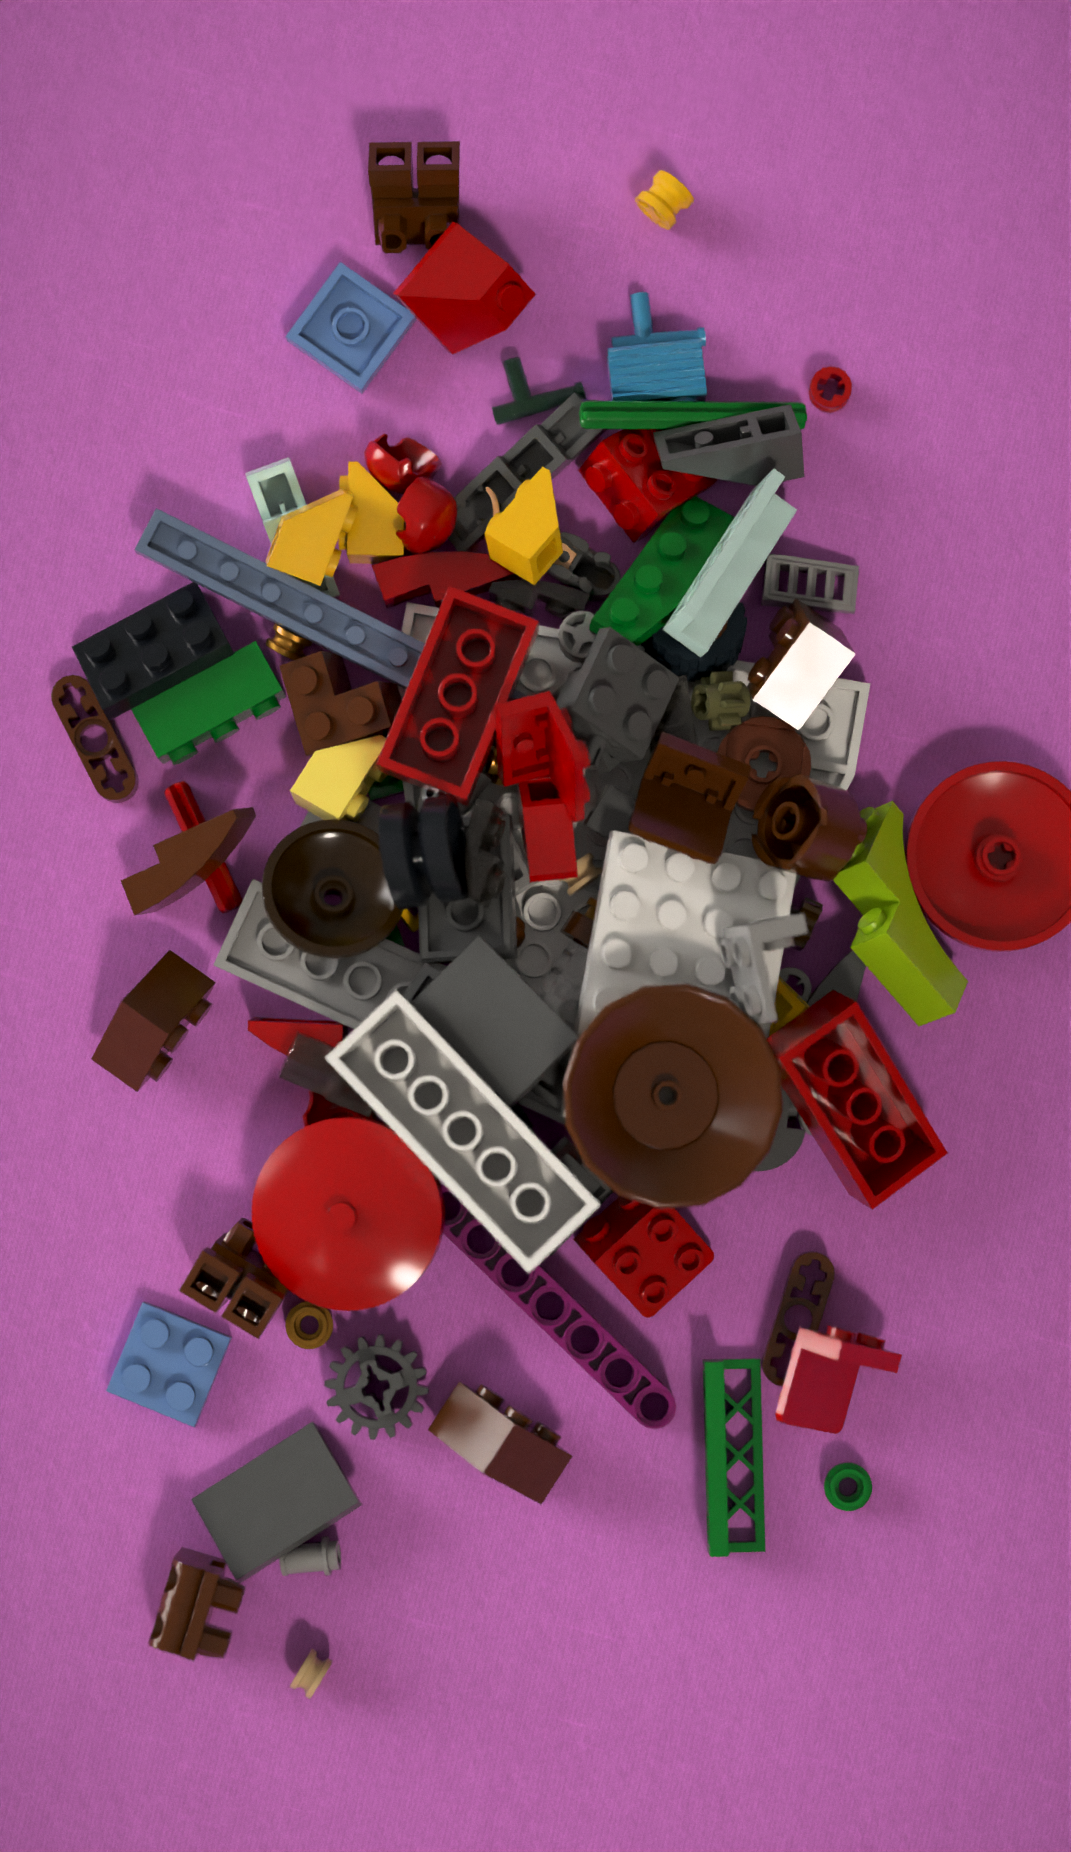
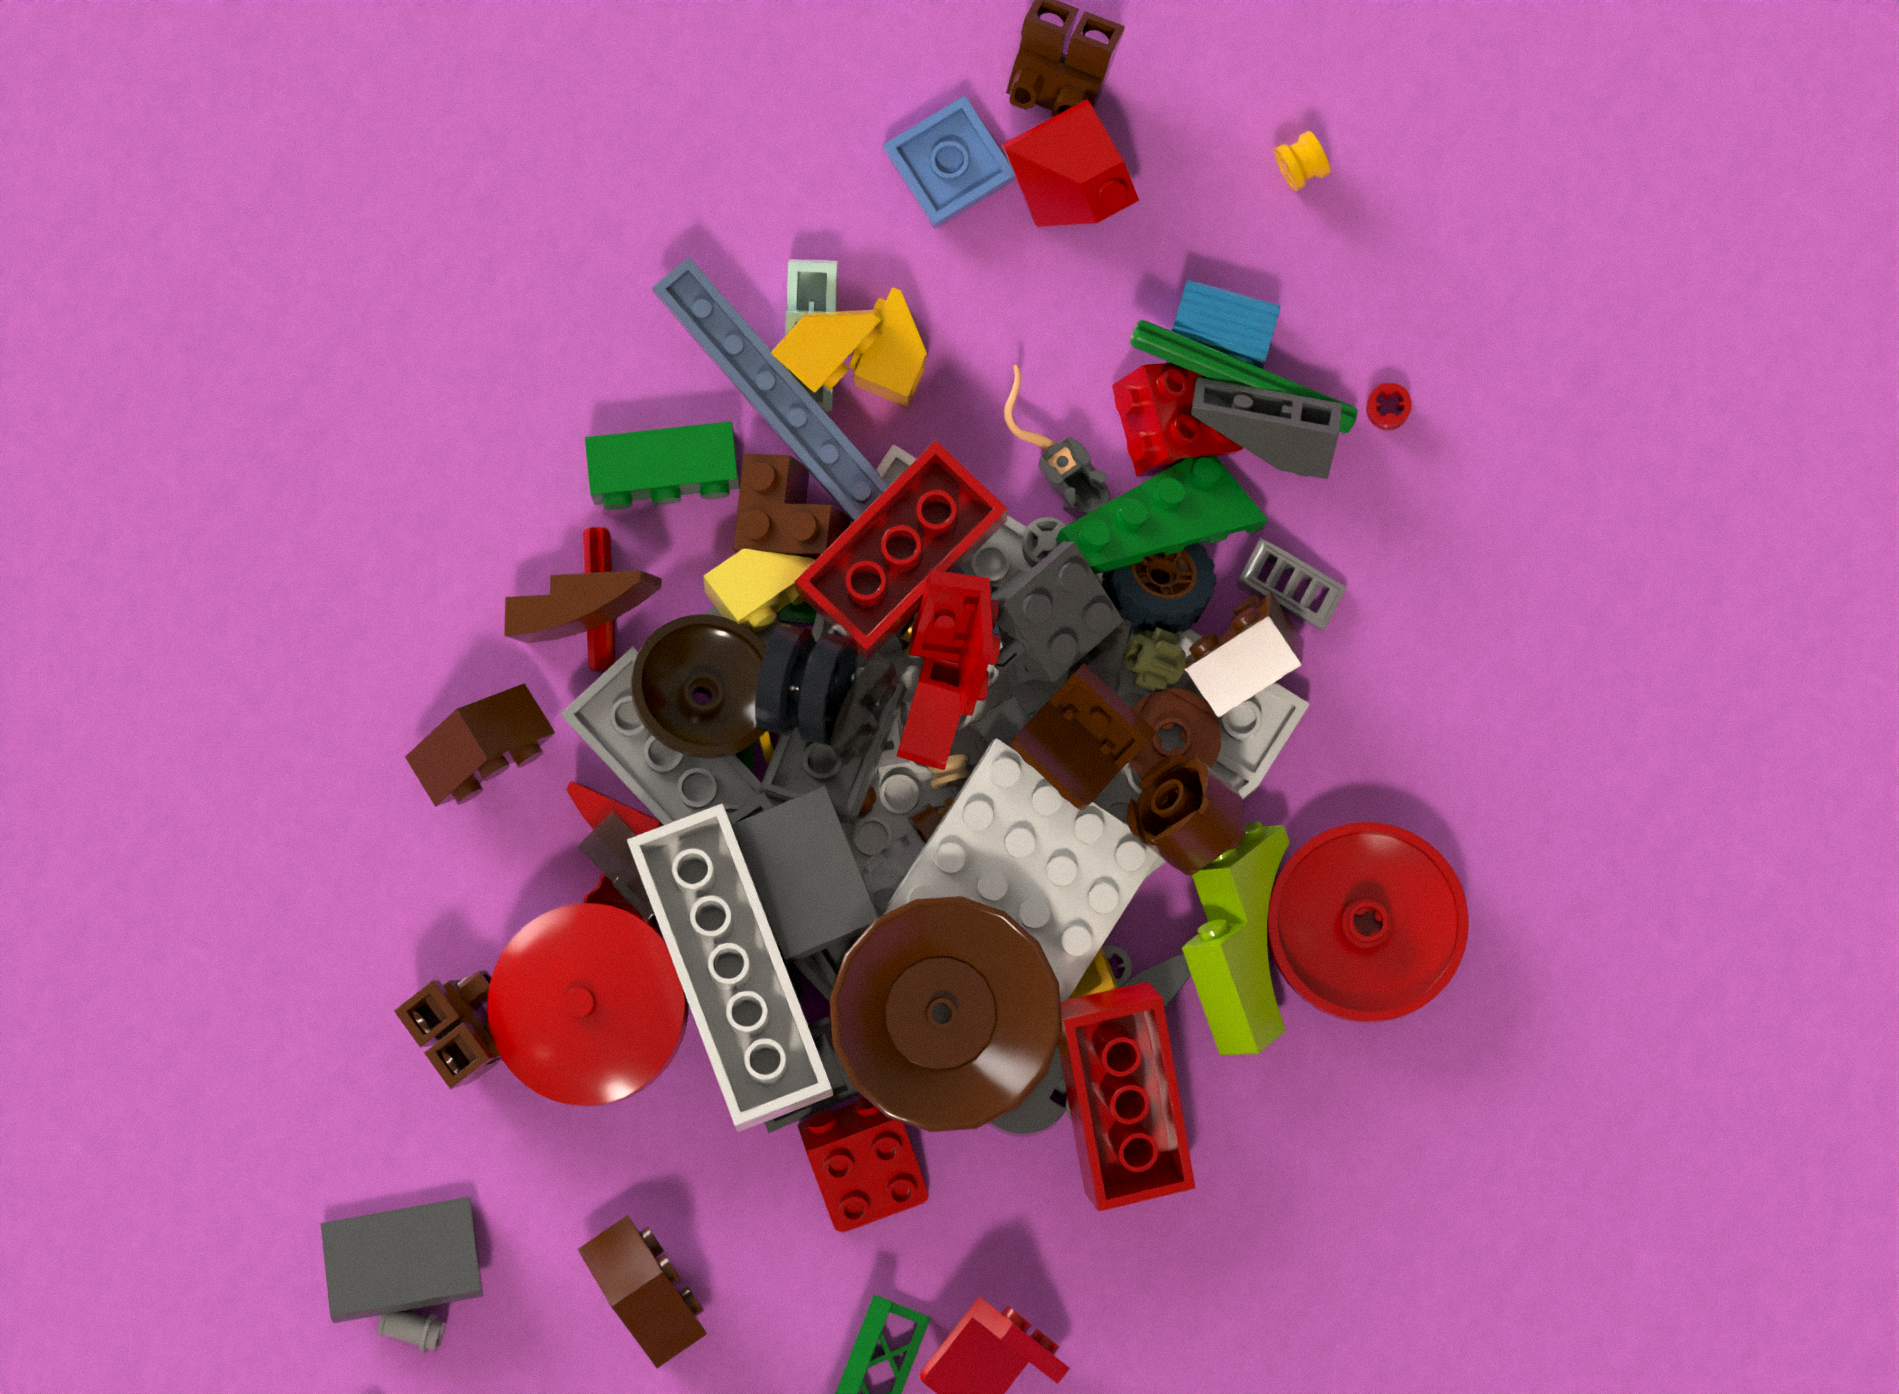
camera: 20 degrees right, 5 degrees down
reddish brown beam [51,675,139,803] -> none
black plate [72,582,235,721] -> none
medium blue plate [106,1302,232,1427] -> none
reddish brown hips [148,1547,246,1661] -> none
pearl gold bush [265,624,313,660] -> none
pearl gold plate [285,1301,333,1349] -> none
dark grey gear [324,1334,429,1440] -> none
red hair [364,433,442,494] -> none
red slope [372,551,523,608] -> none
red hair [396,476,457,554] -> none
magenta beam [441,1185,676,1429] -> none
dark grey slope [448,392,607,552] -> none
yellow slope [484,466,563,586] -> none
clear smoke slope [489,580,590,620] -> none
clear green piece [492,357,586,425] -> none
dark azure piece [612,292,706,348] -> none
light aqua fence [662,469,797,657] -> none
light grey bracket [720,913,808,1023] -> none
reddish brown beam [761,1251,835,1387] -> none
dark brown plate [790,897,823,951] -> none

